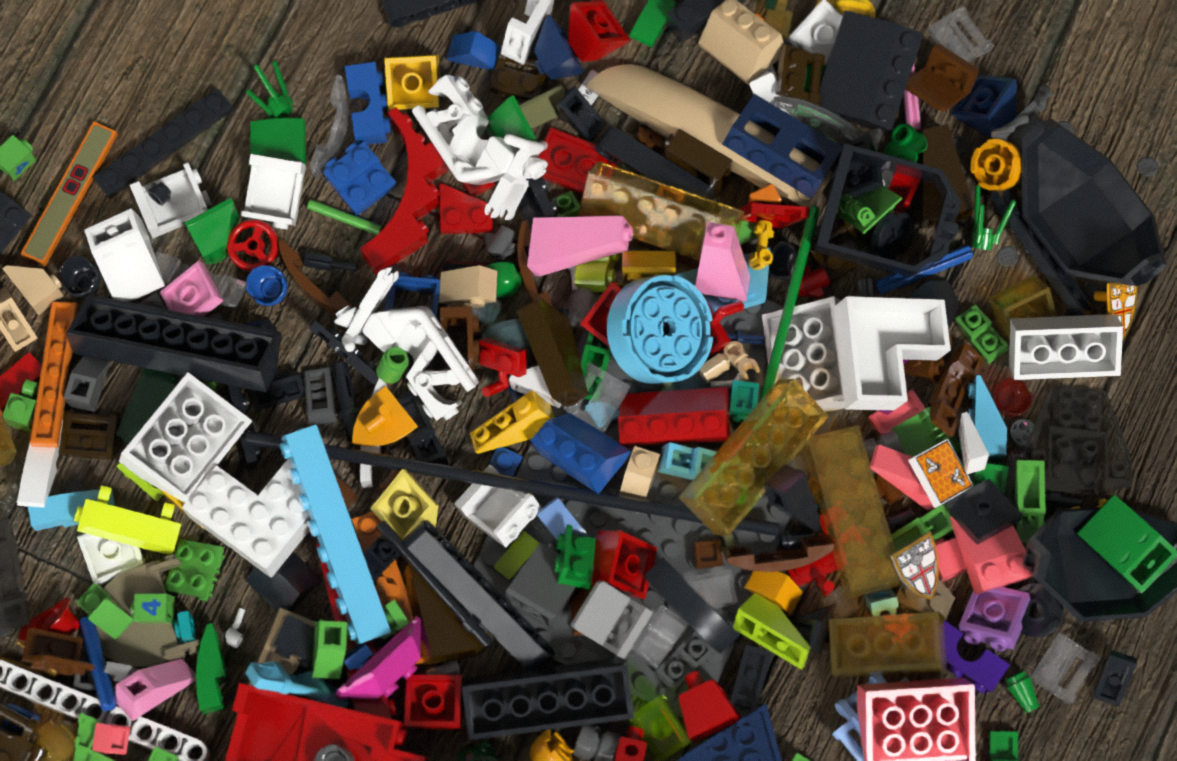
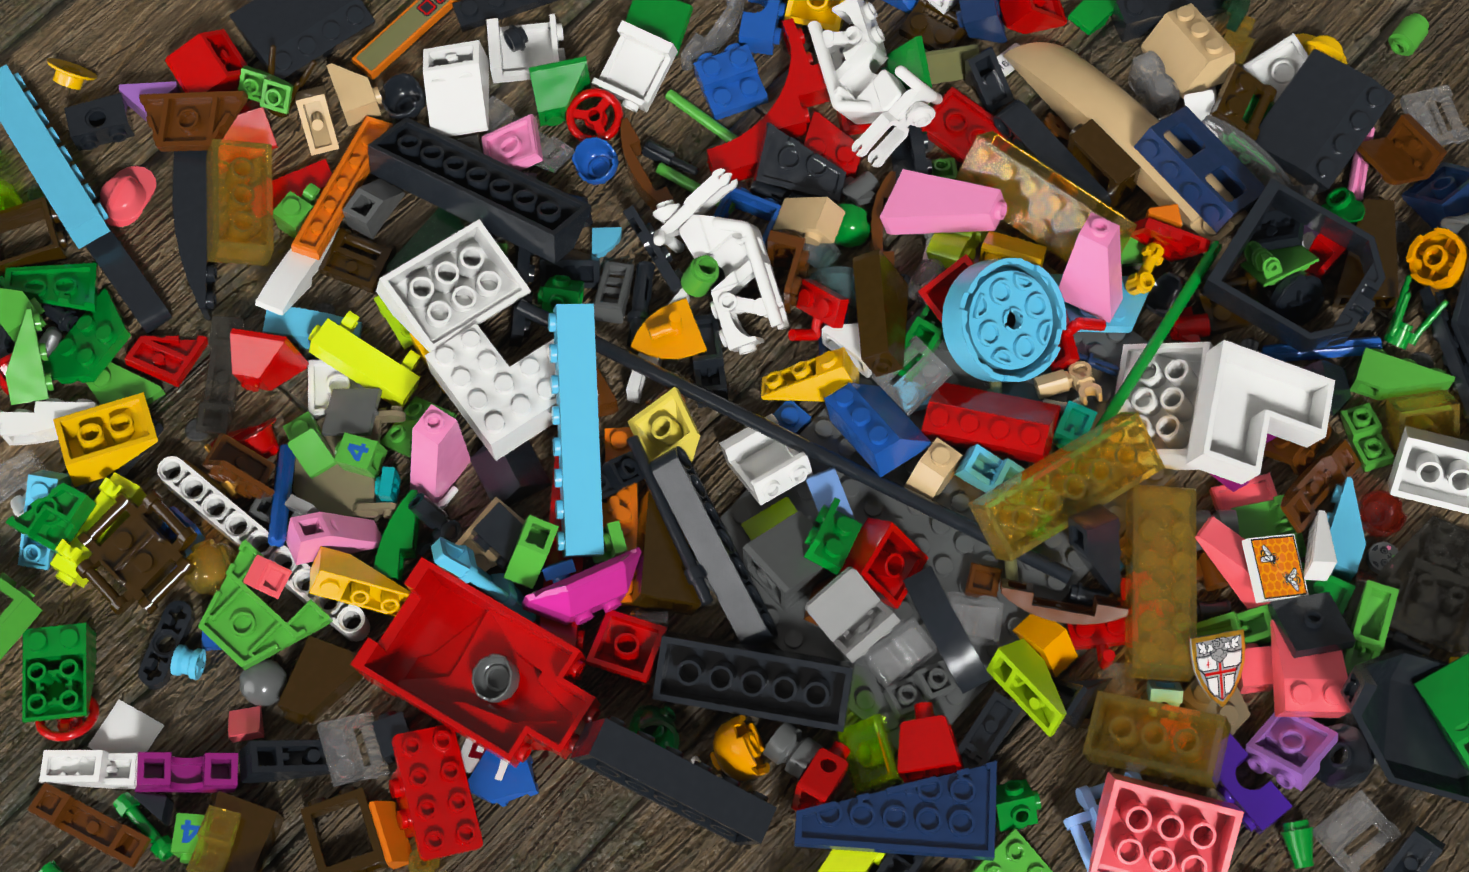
camera: 20 degrees right, 5 degrees down
none -> slope [230,328,309,392]
none -> yellow slope [309,546,411,616]
none -> dark grey piece [321,388,382,436]
none -> black bar [408,493,463,565]
none -> bright pink slope [410,404,470,503]
none -> green brick [538,275,585,313]
none -> medium azure tile [592,227,622,258]
none -> bright green bar [656,162,736,214]
none -> black pin [750,181,790,206]
none -> black wing [753,123,846,201]
none -> green brick [996,779,1041,832]
none -> clear brick [1128,50,1180,120]
none -> bright green slope [1350,348,1455,401]

